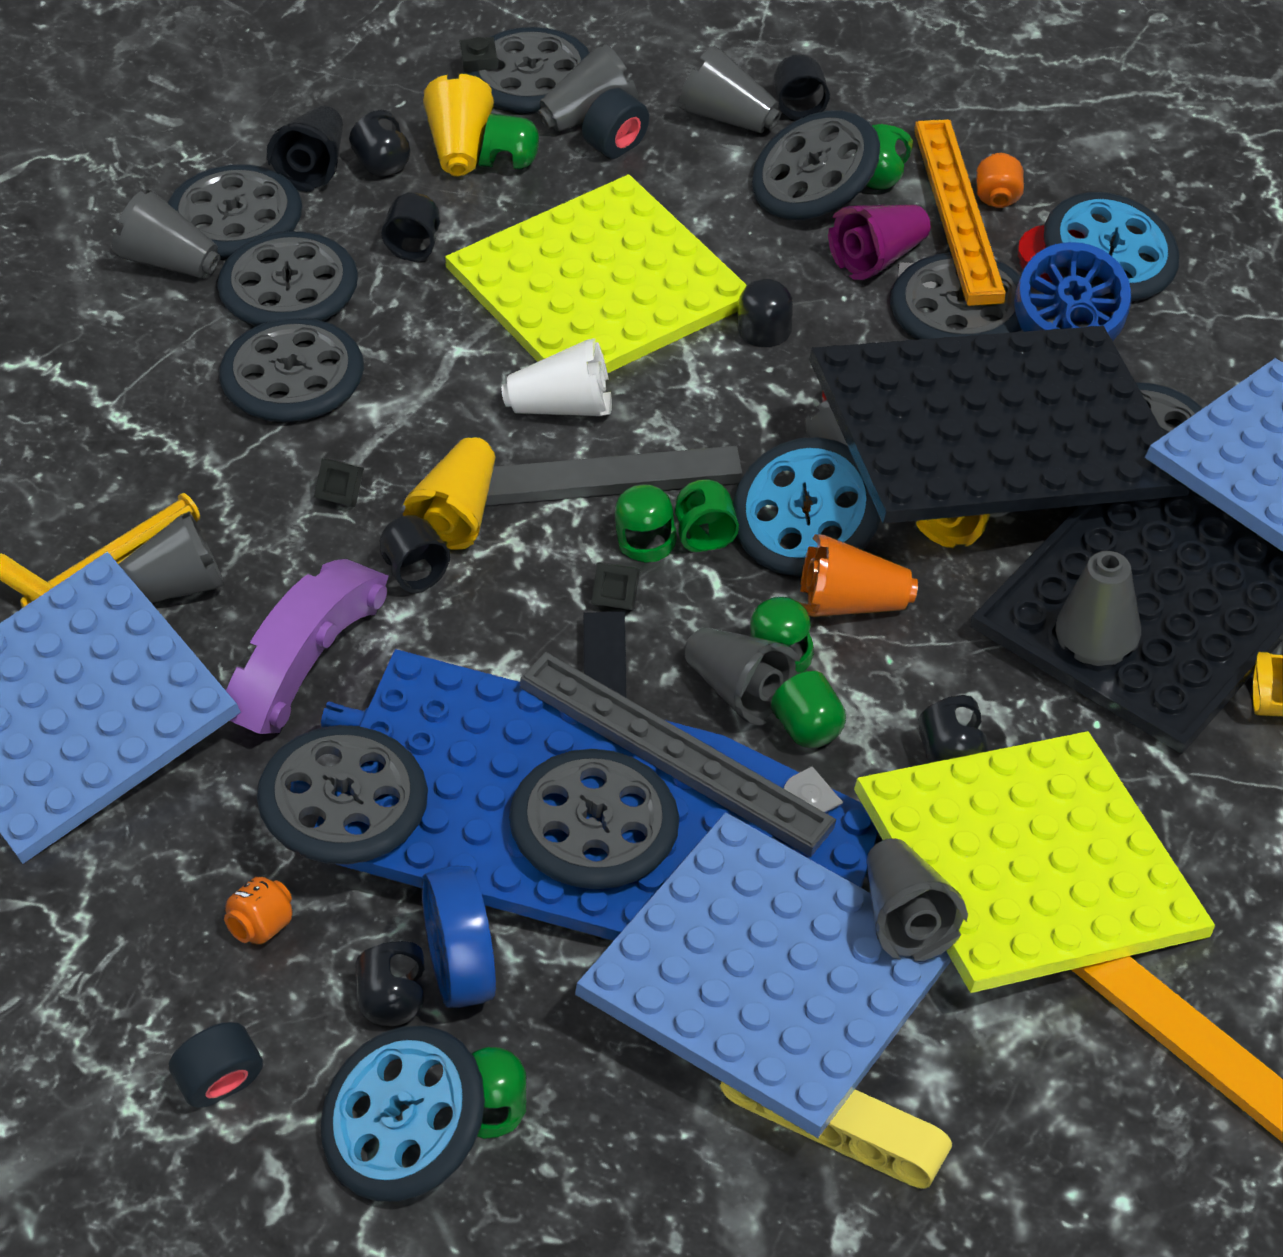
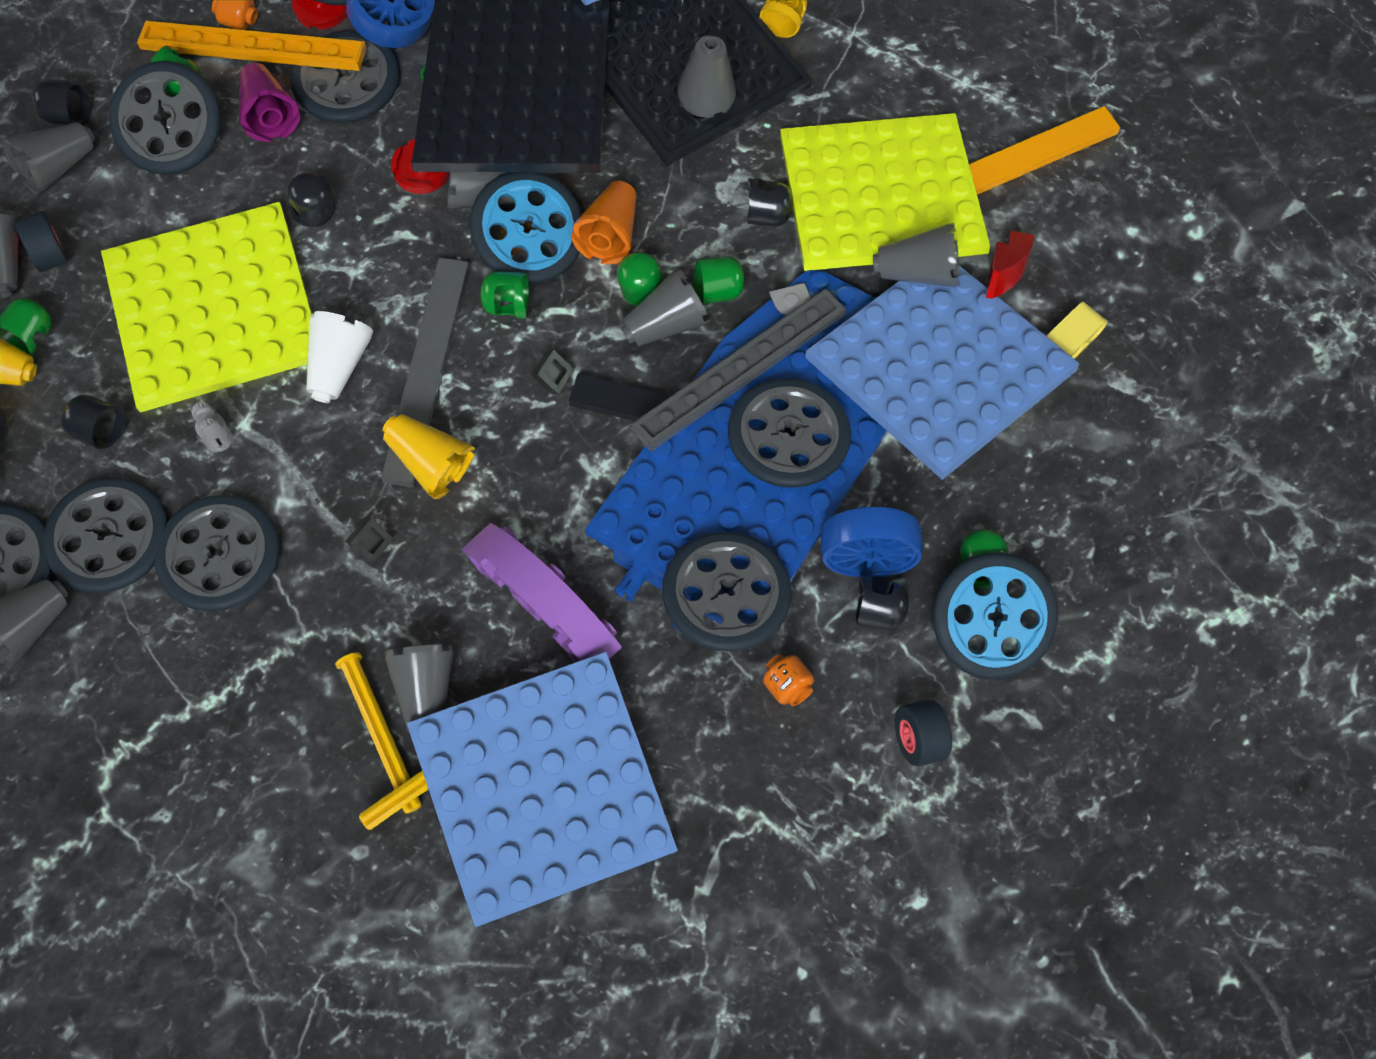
camera: 75 degrees left, 20 degrees up
black helmet [379,515,450,593] -> none
green helmet [614,484,677,563] -> none
none -> light grey hinge [191,402,233,452]
none -> red slope [986,230,1035,299]

